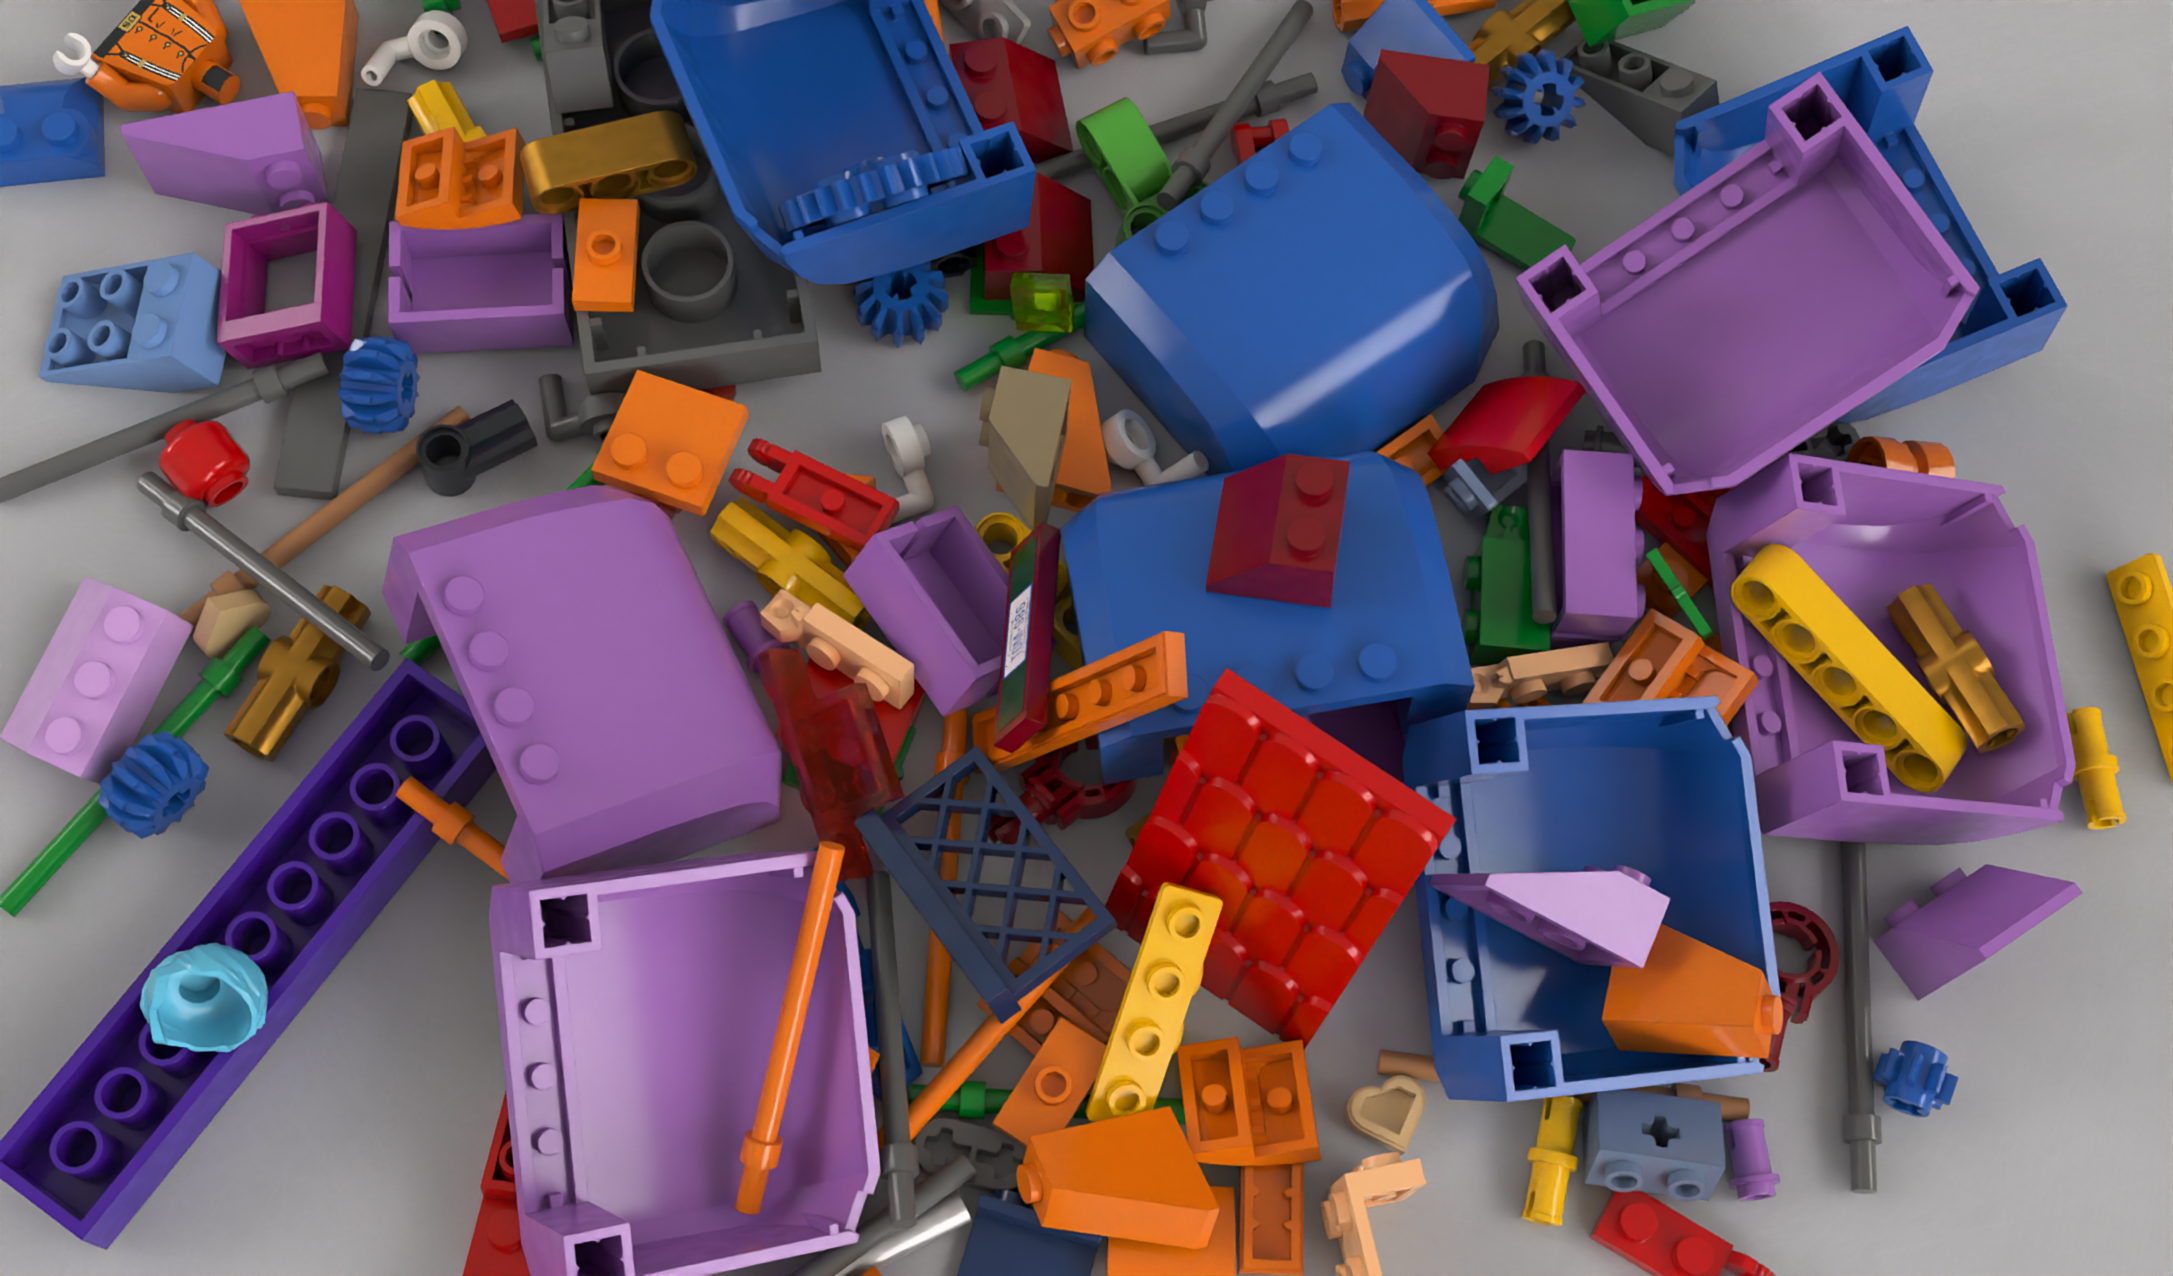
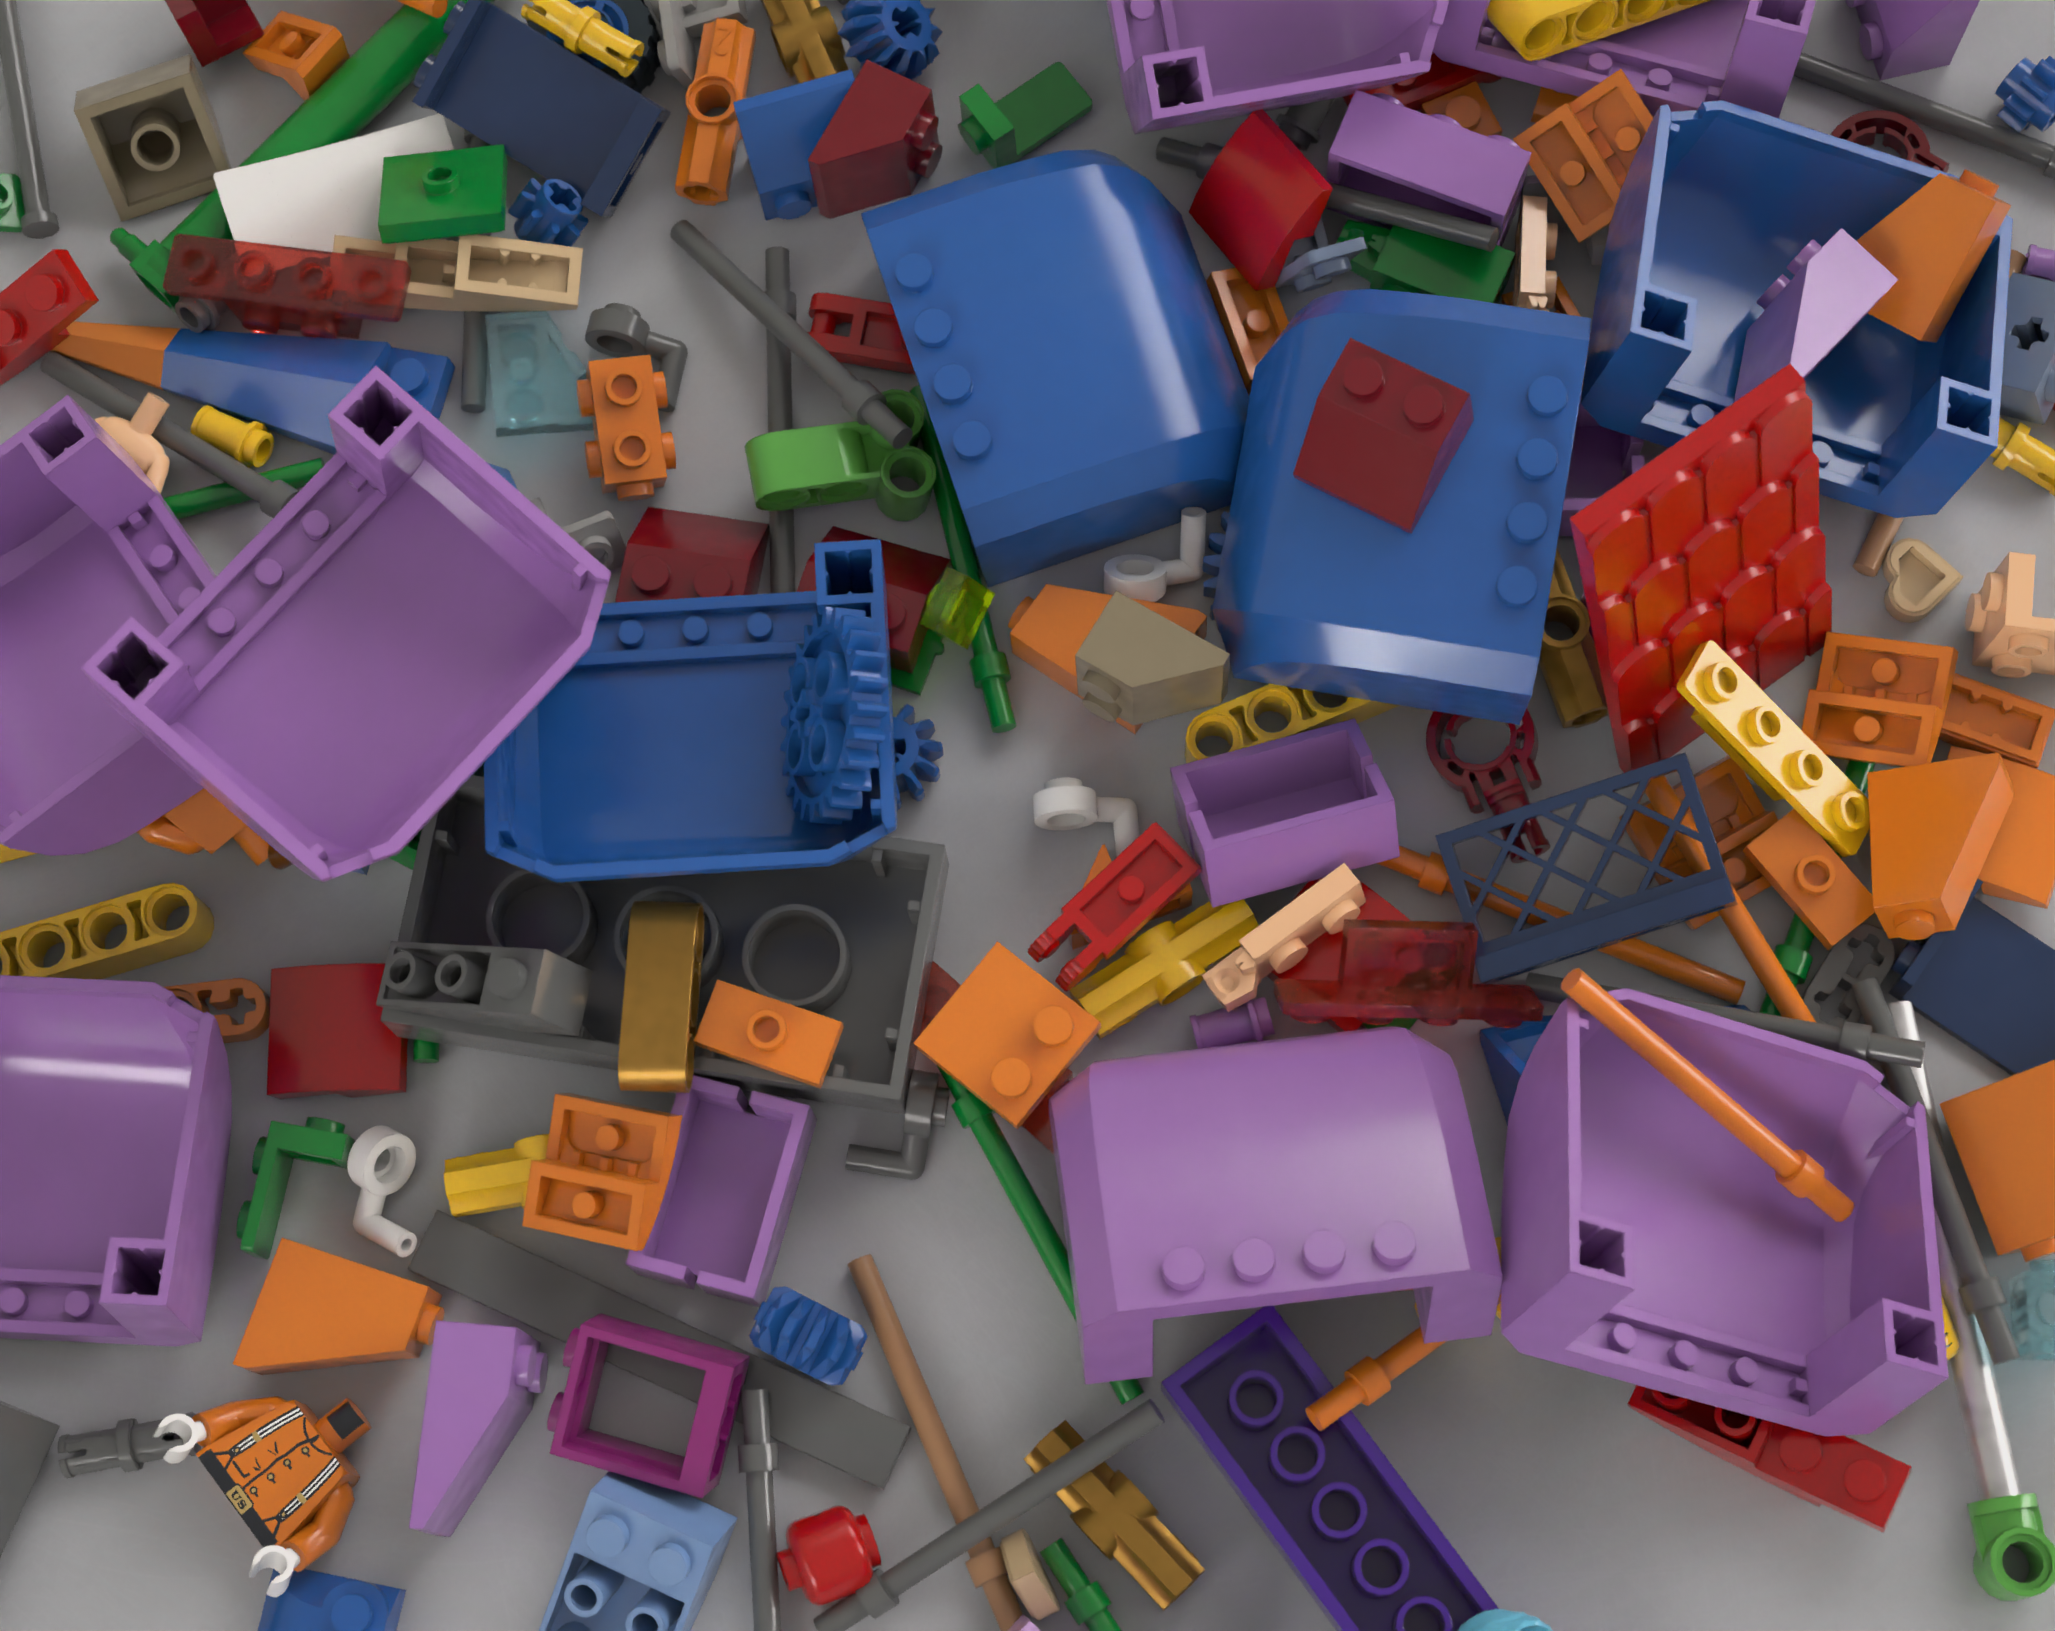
camera: 55 degrees left, 5 degrees up
black piece [416,399,538,497] -> none
orange tile [972,631,1188,774] -> none
dark red tile [993,521,1061,753] -> none
green piece [1646,548,1713,642] -> none

